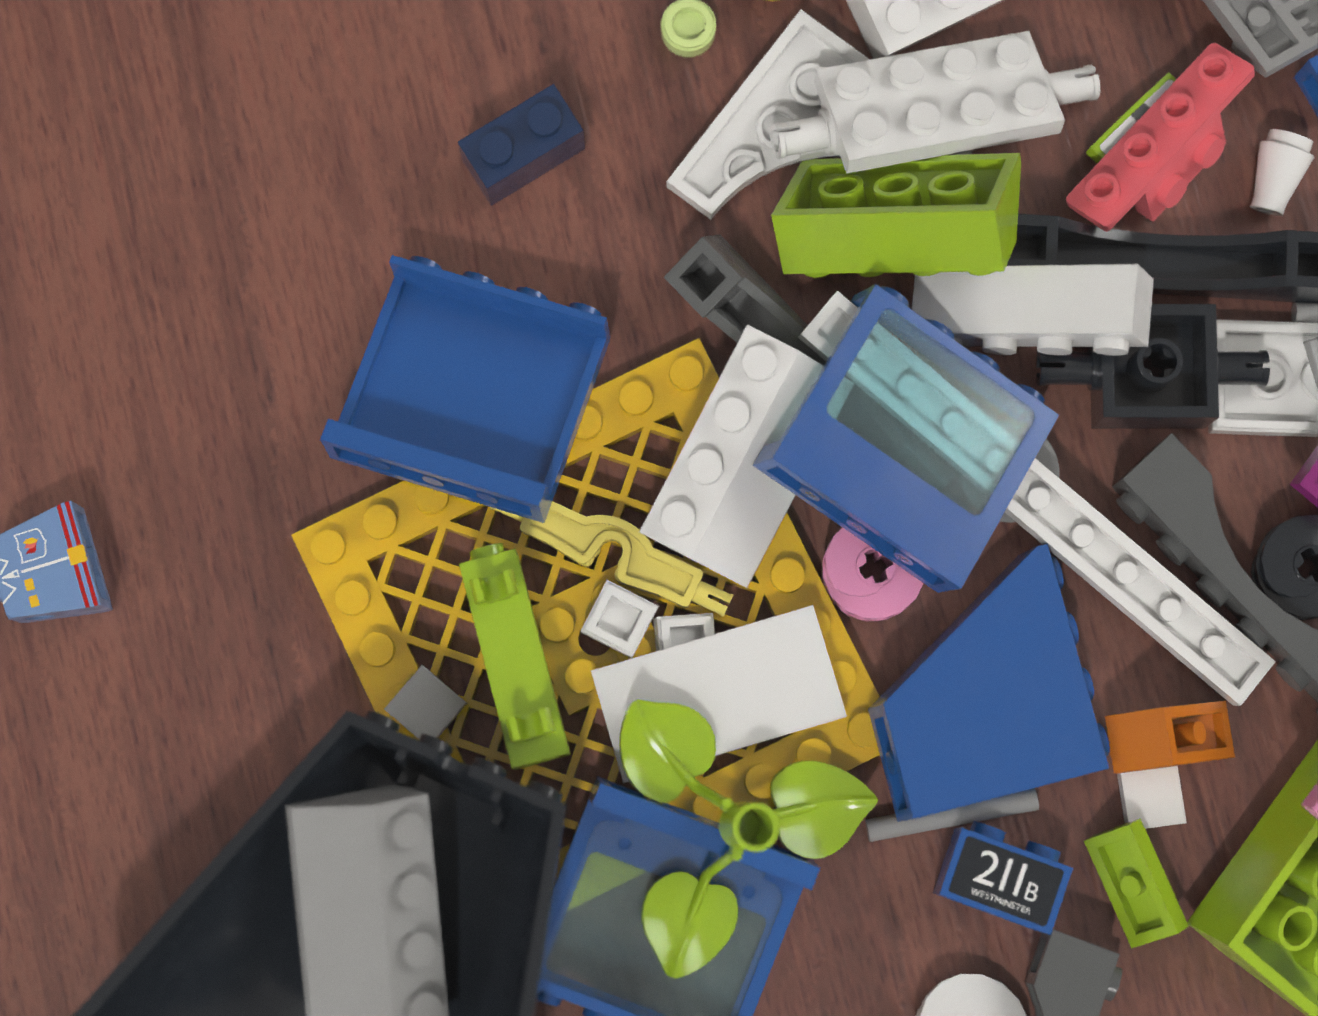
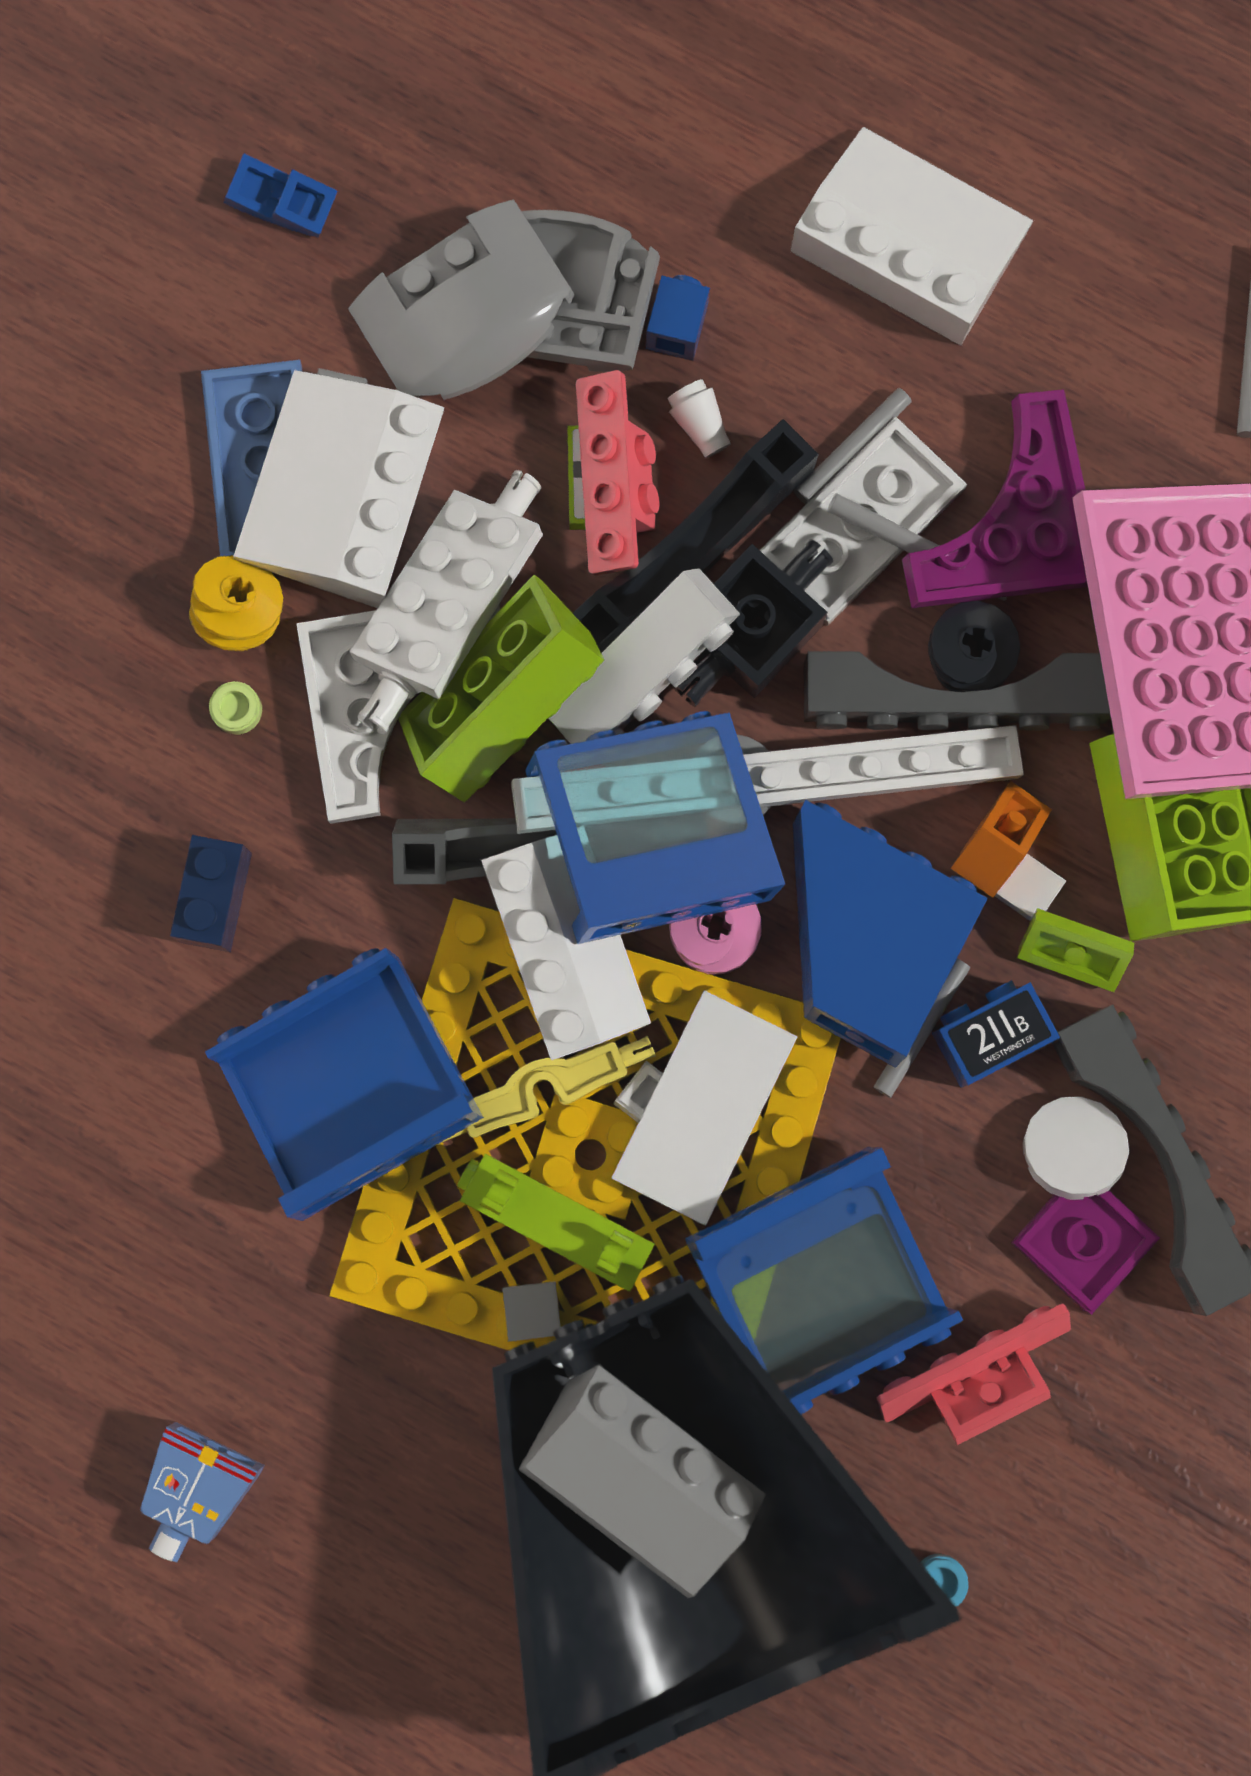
camera: 50 degrees left, 0 degrees up
white tile [581,580,658,659] -> none
lime plant [619,700,878,979] -> none

